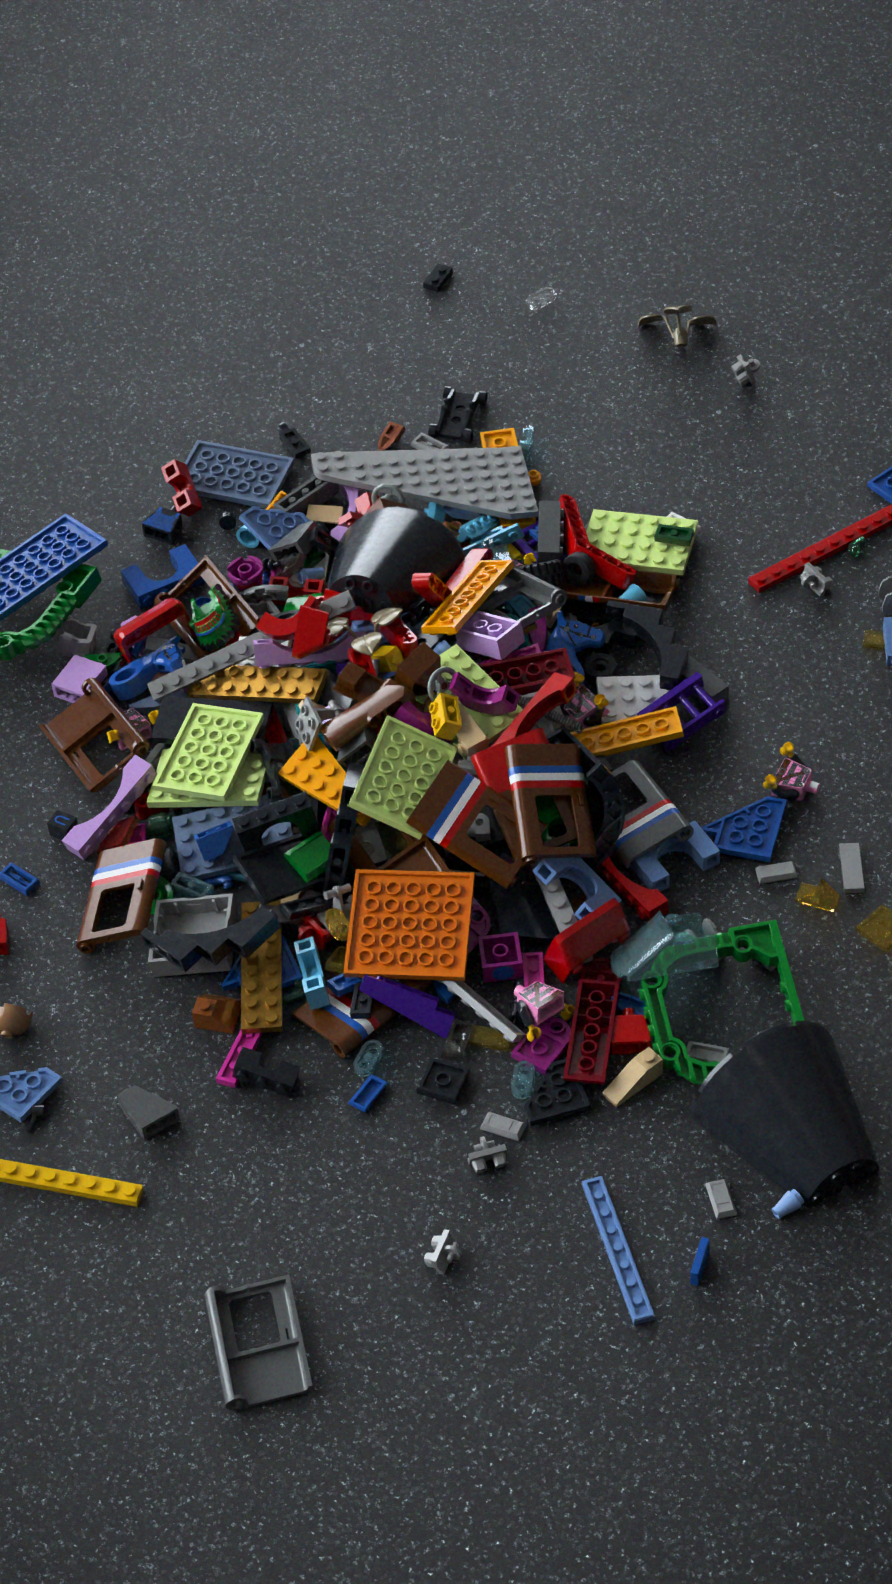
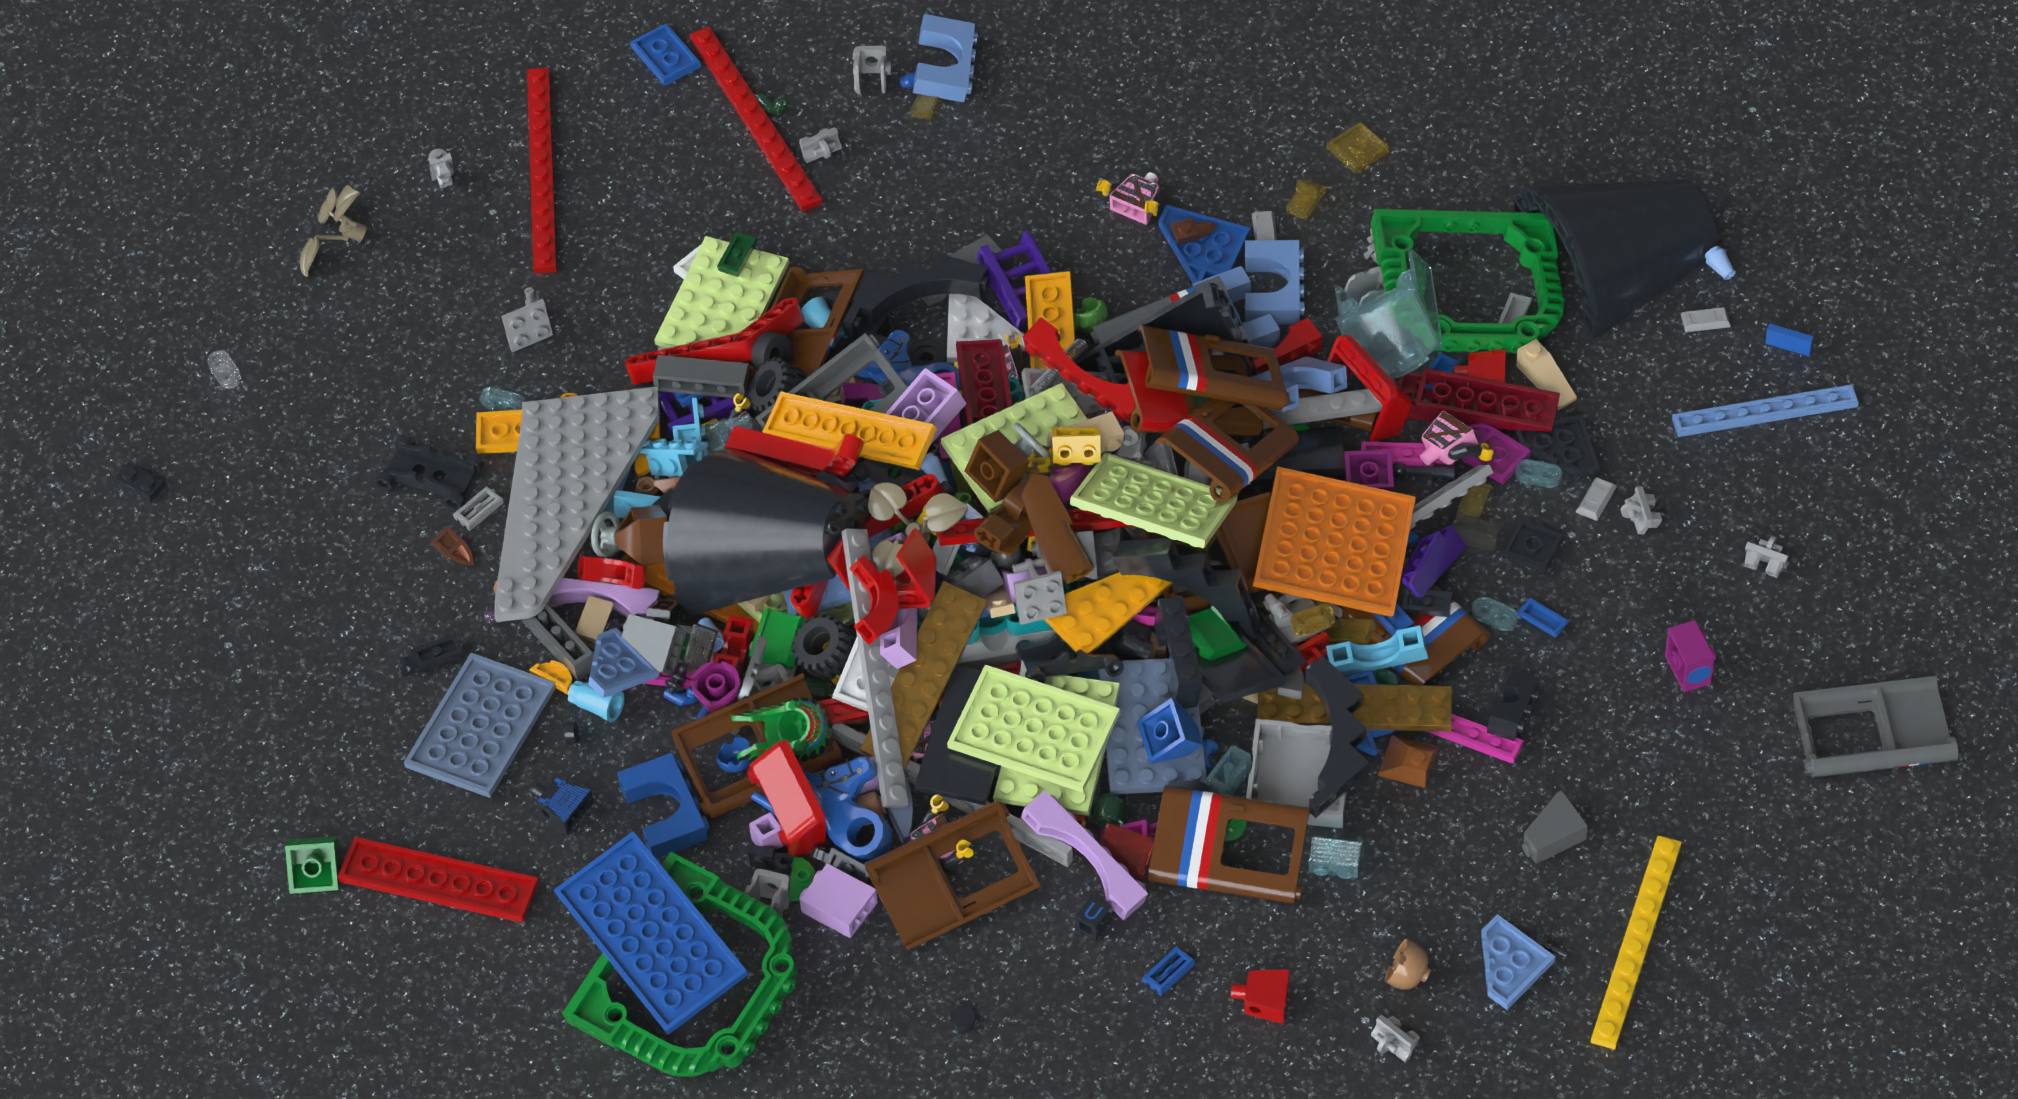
camera: 85 degrees left, 5 degrees up
red arch [161,459,203,517] -> none
magenta arch [448,672,520,715] -> none
light grey tile [839,843,864,893] -> none
none -> green slope [285,836,340,894]
none -> red plate [338,837,539,923]
none -> light grey plate [501,287,553,352]
none -> red plate [527,67,557,274]
none -> bright green hair [1074,297,1108,333]
none -> copper plate [1171,218,1217,245]
none -> medium blue arch [1245,240,1304,325]
none -> clear light blue brick [1309,836,1362,879]
none -> magenta brick [1665,620,1716,693]

